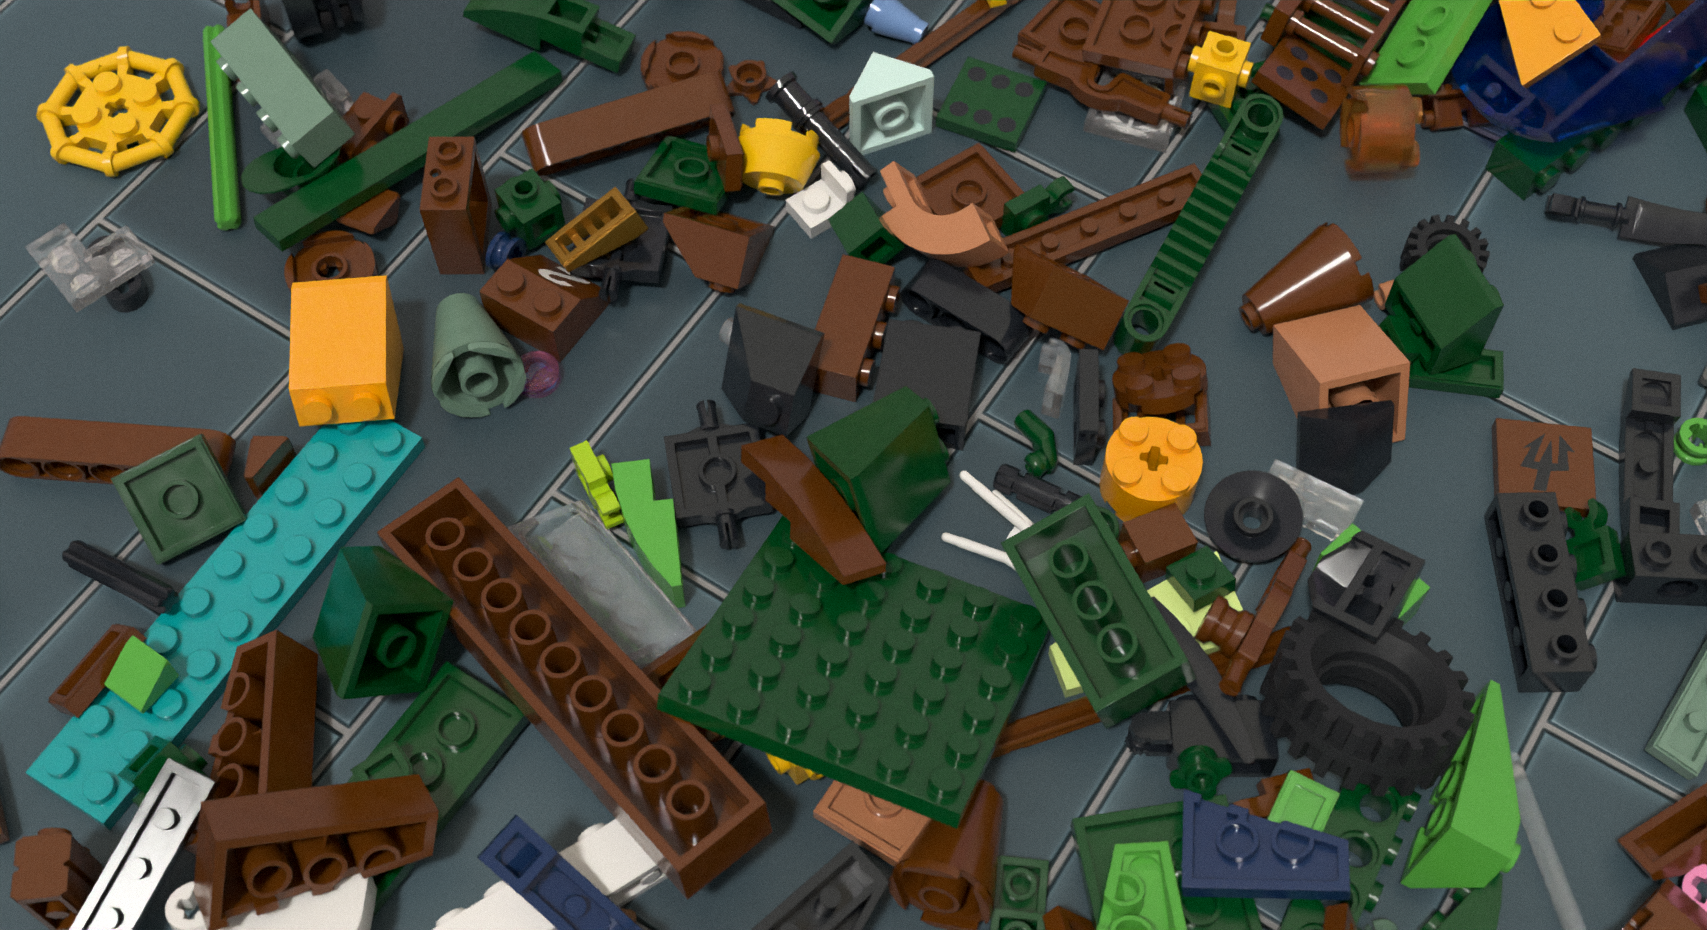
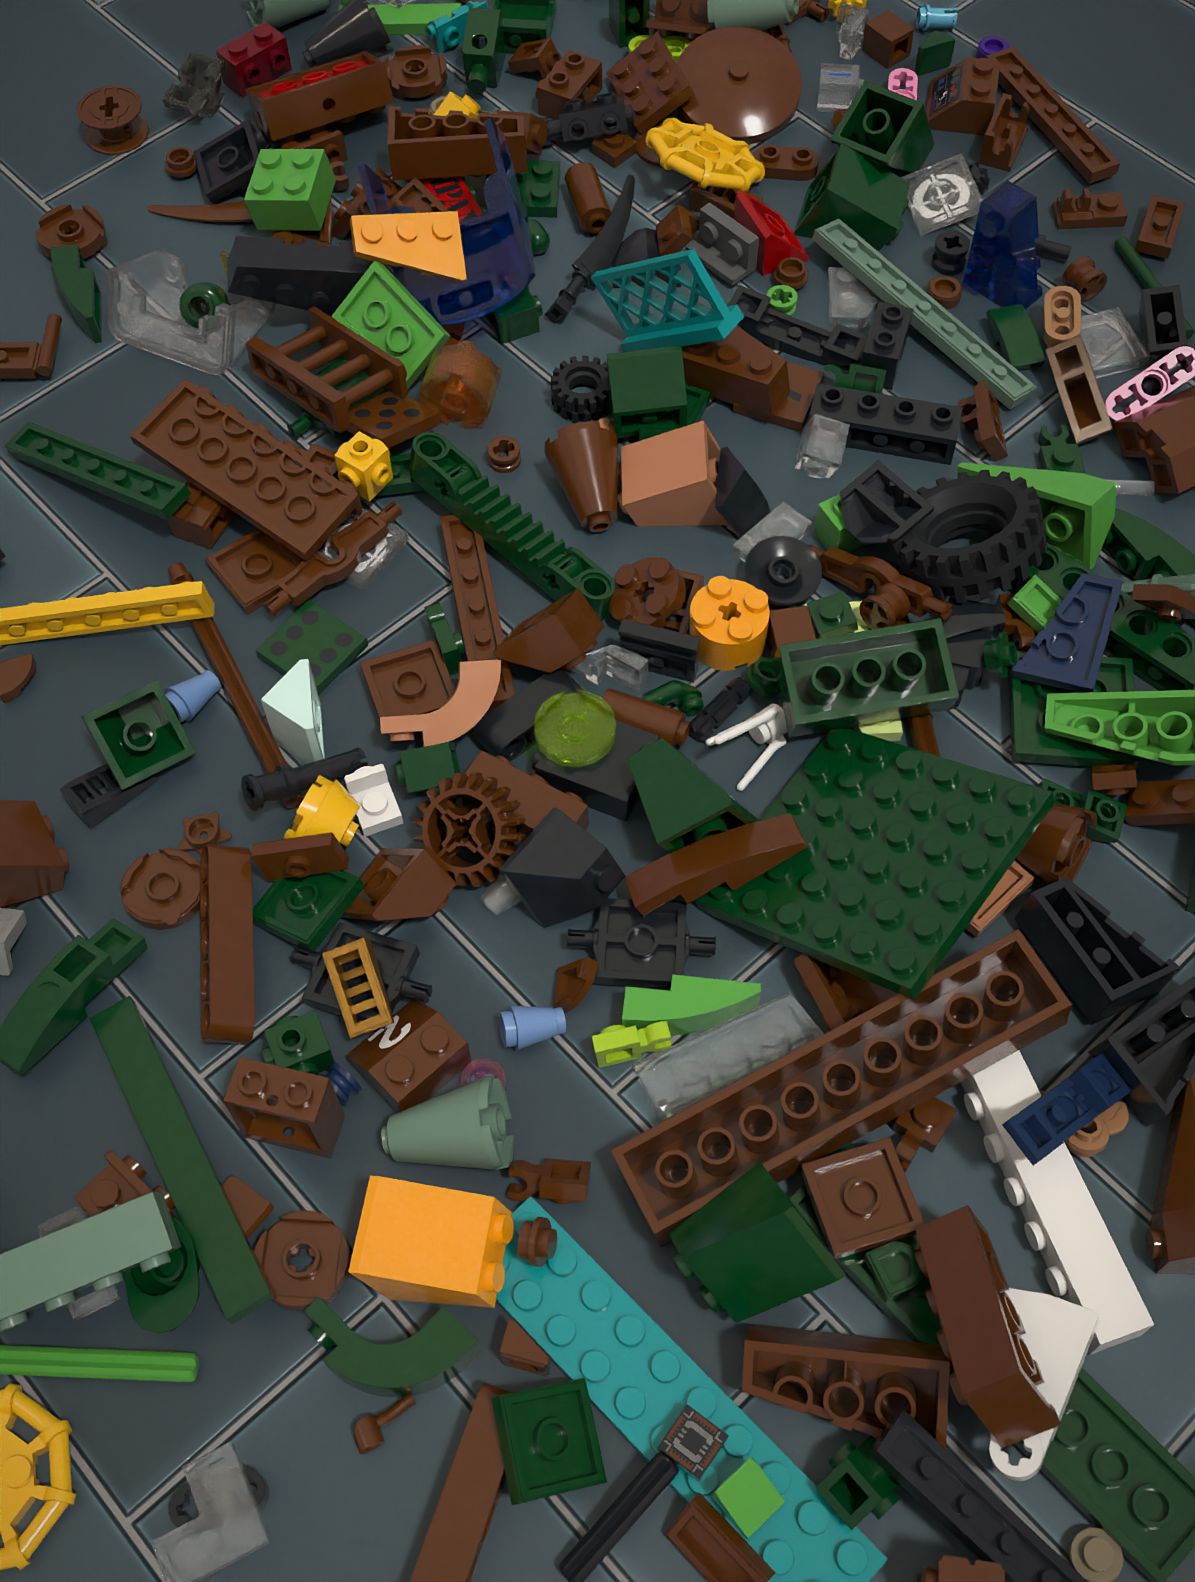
camera: 75 degrees left, 0 degrees up
none -> dark green arch [305,1297,482,1398]
none -> reddish brown hand [354,1394,416,1454]
none -> reddish brown gear [412,772,527,887]
none -> reddish brown bush [487,436,521,473]
none -> medium blue cone [498,1006,566,1050]
none -> reddish brown plate [508,1158,591,1204]
none -> dark green cylinder [514,213,550,255]
none -> reddish brown plate [518,1217,557,1267]
none -> clear neon green tile [534,690,616,767]
none -> reddish brown tile [554,957,599,1013]
none -> teal fence [591,249,744,352]
none -> reddish brown brick [597,688,691,748]
none -> tile [657,1404,729,1482]
none -> reddish brown wedge [681,308,790,417]
none -> clear brick [794,414,850,479]
none -> reddish brown plate [800,1137,925,1260]
none -> reddish brown plate [892,1097,957,1172]
none -> reddish brown plate [958,380,1008,462]
none -> dark green plate [1038,424,1085,474]

